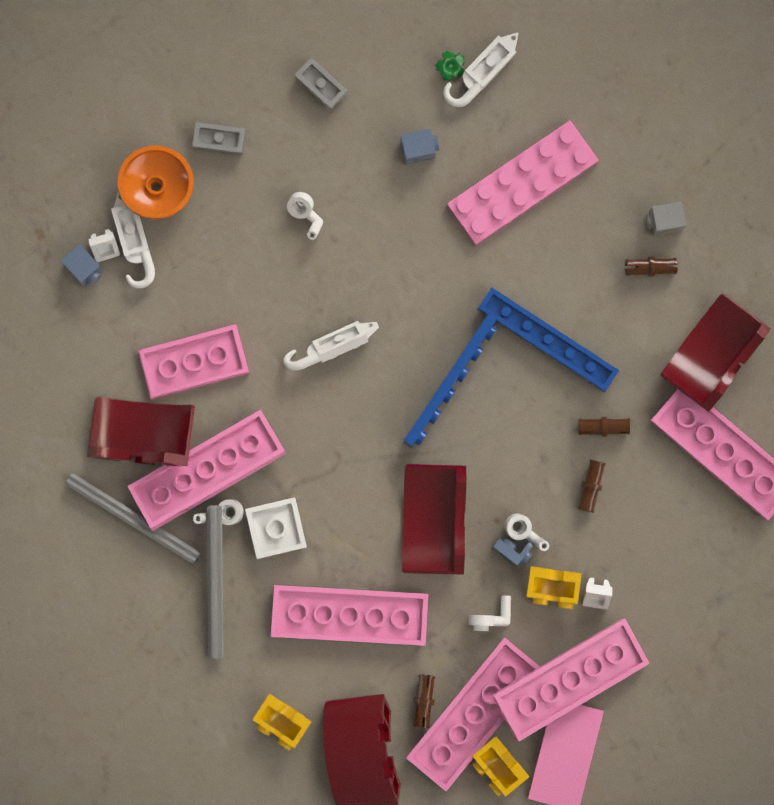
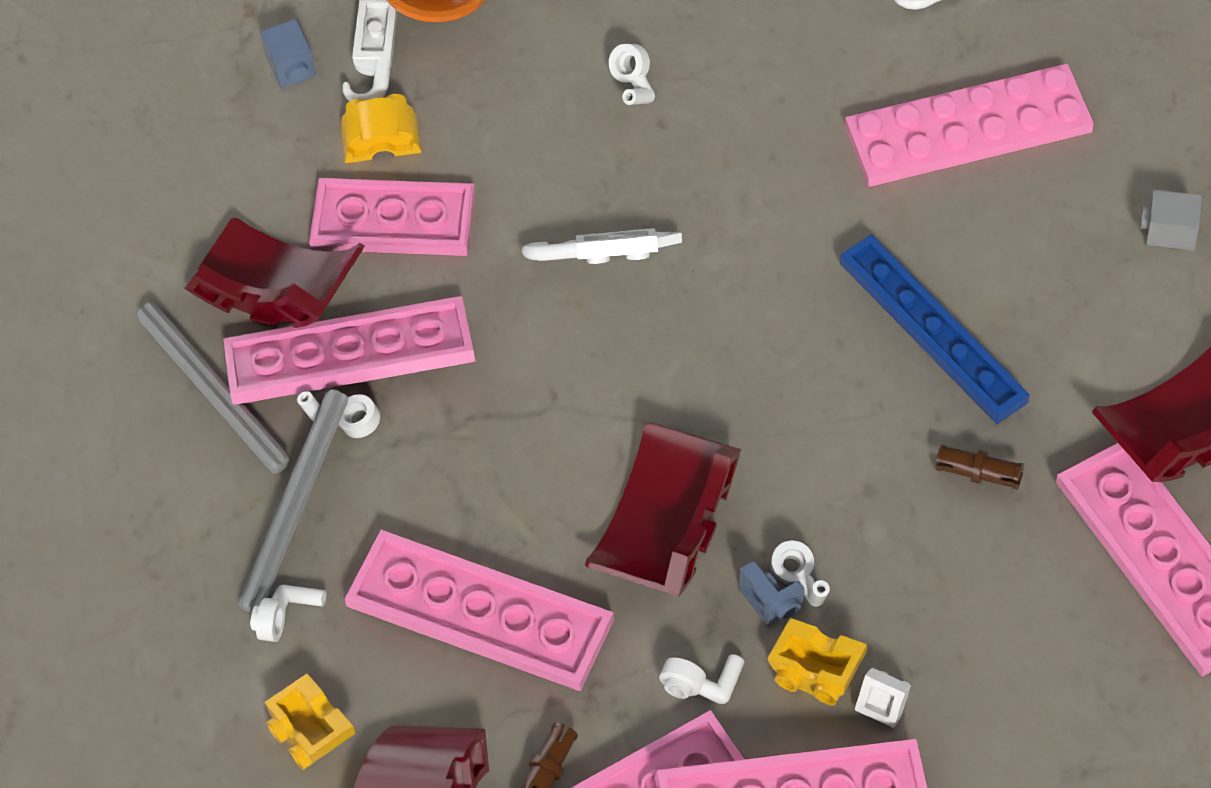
camera: 30 degrees right, 25 degrees down
white tile [88,229,121,263] -> none
white plate [245,497,307,560] -> none
sand blue brick [400,129,439,165] -> none
blue plate [403,314,497,448] -> none
reddish brown pin [578,459,606,513] -> none
reddish brown pin [625,257,678,277] -> none
none -> white plate [250,585,327,642]
none -> yellow cylinder [340,94,422,163]

